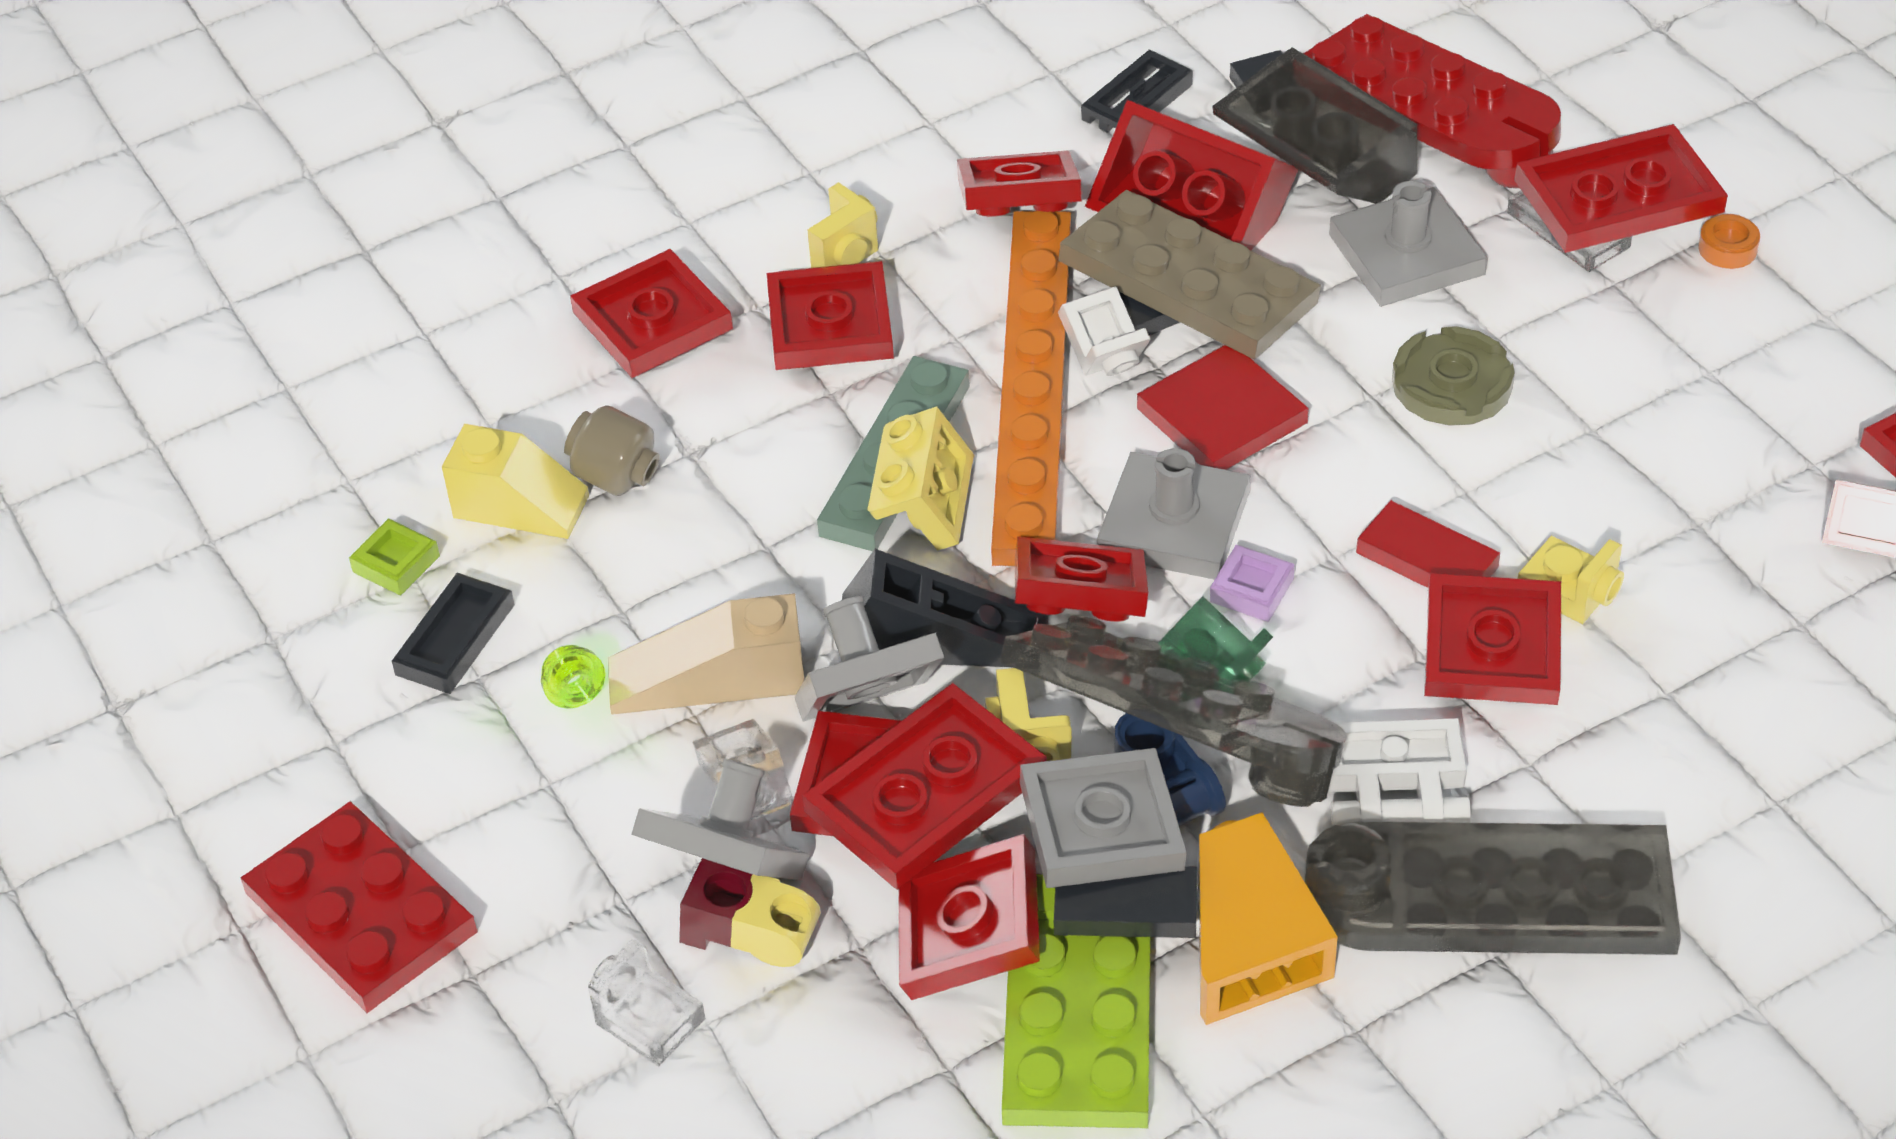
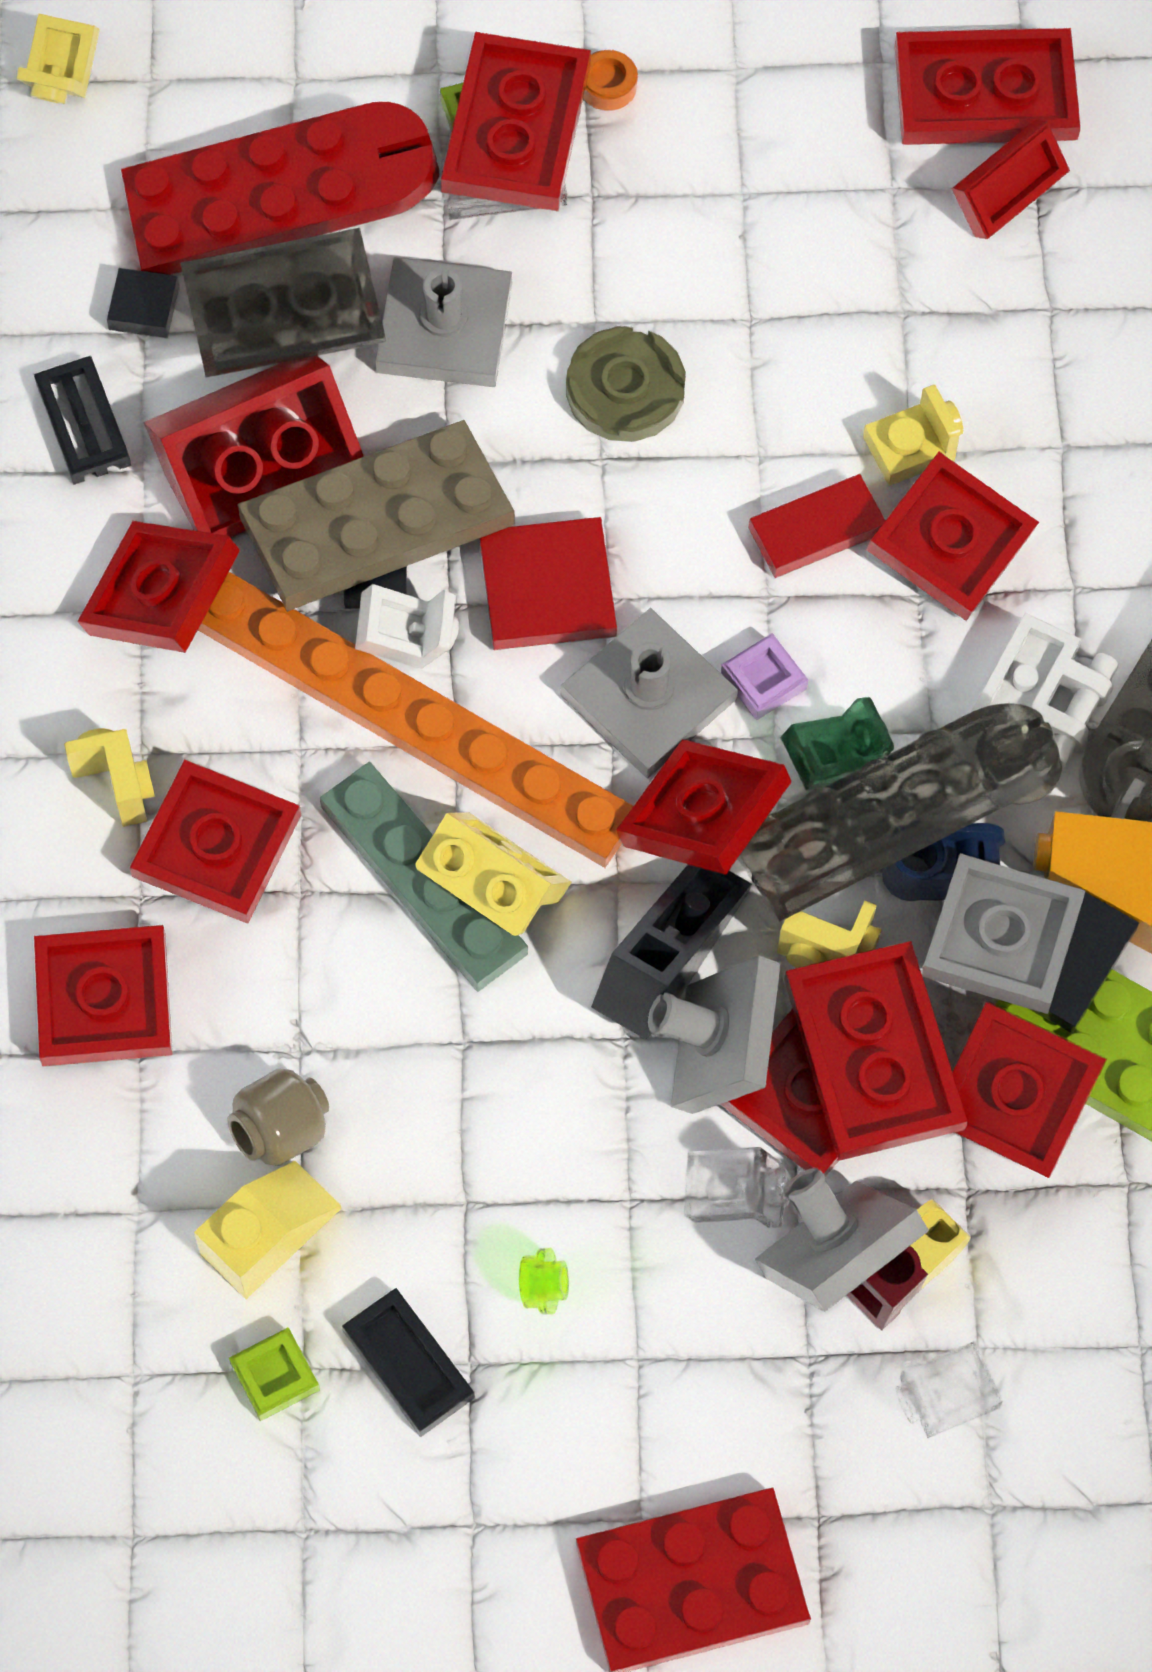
camera: 65 degrees left, 20 degrees up
tan slope [608,593,804,715] -> none

